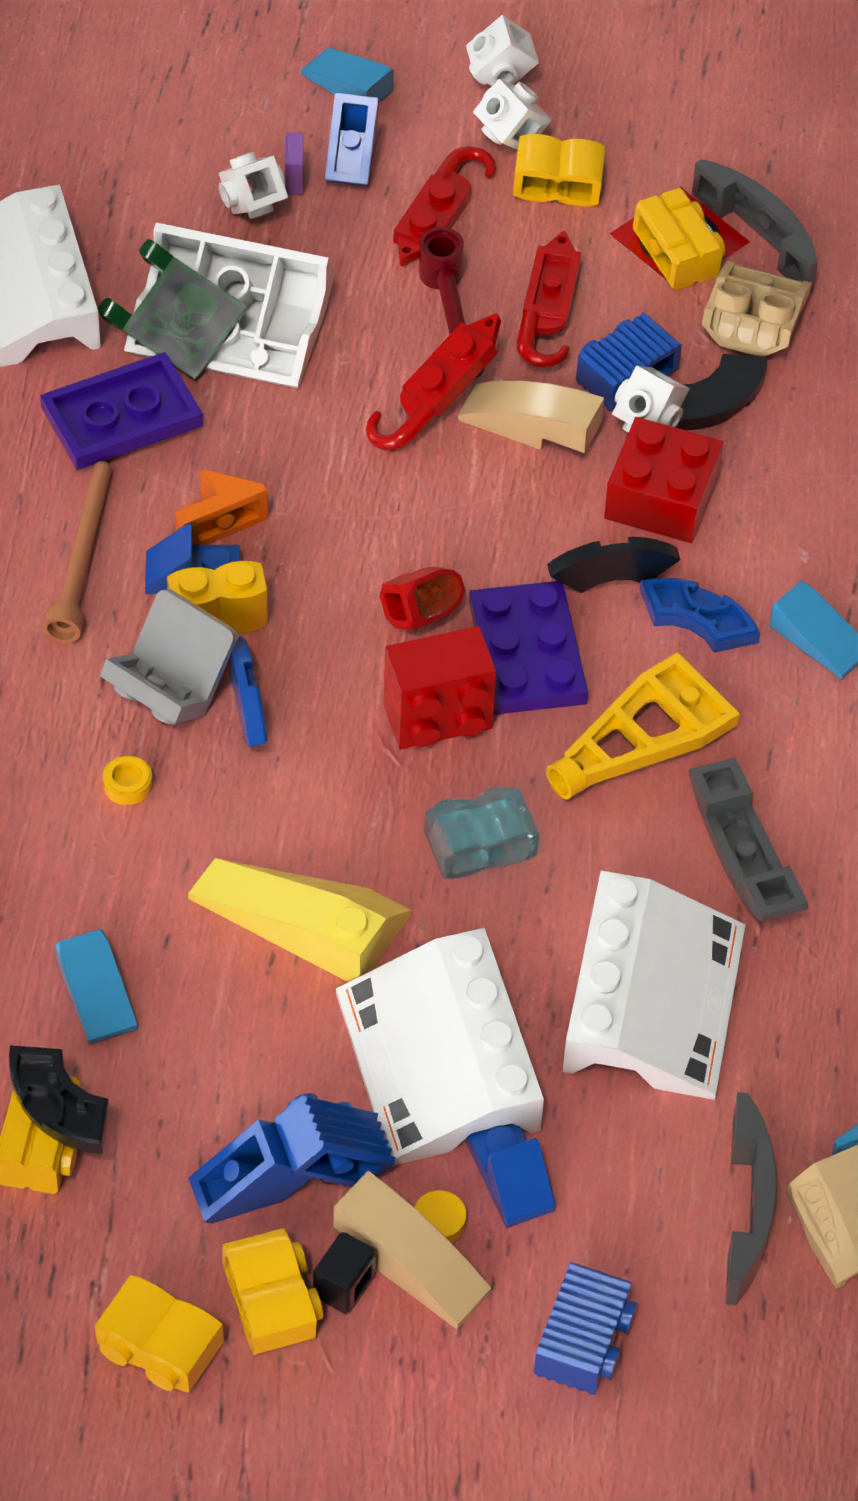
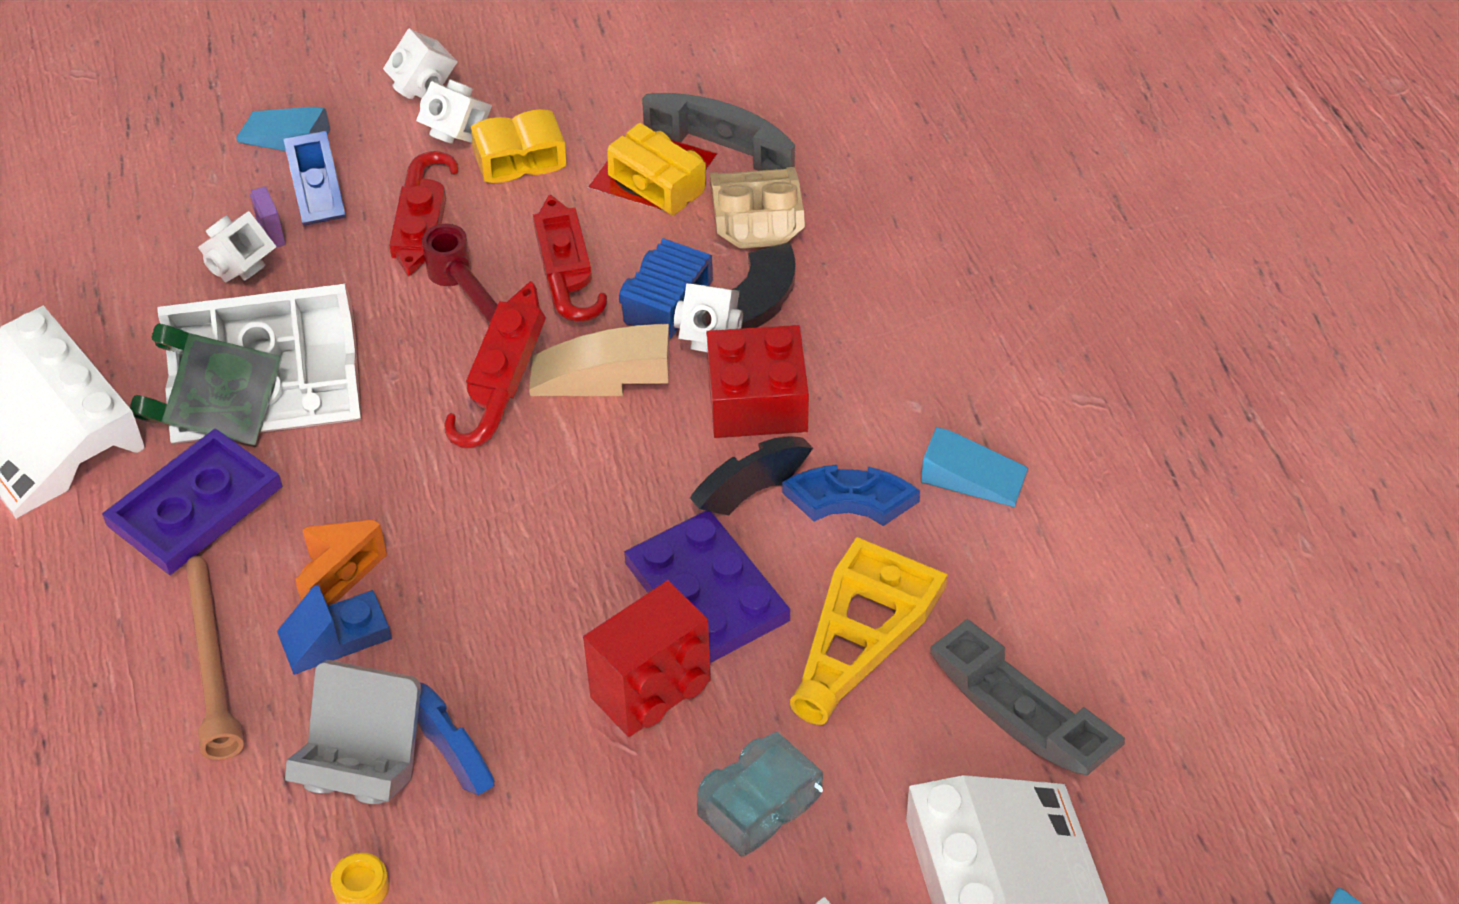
camera: 20 degrees left, 5 degrees down
yellow brick [167,561,268,634] -> none
red rock [379,566,465,630] -> none

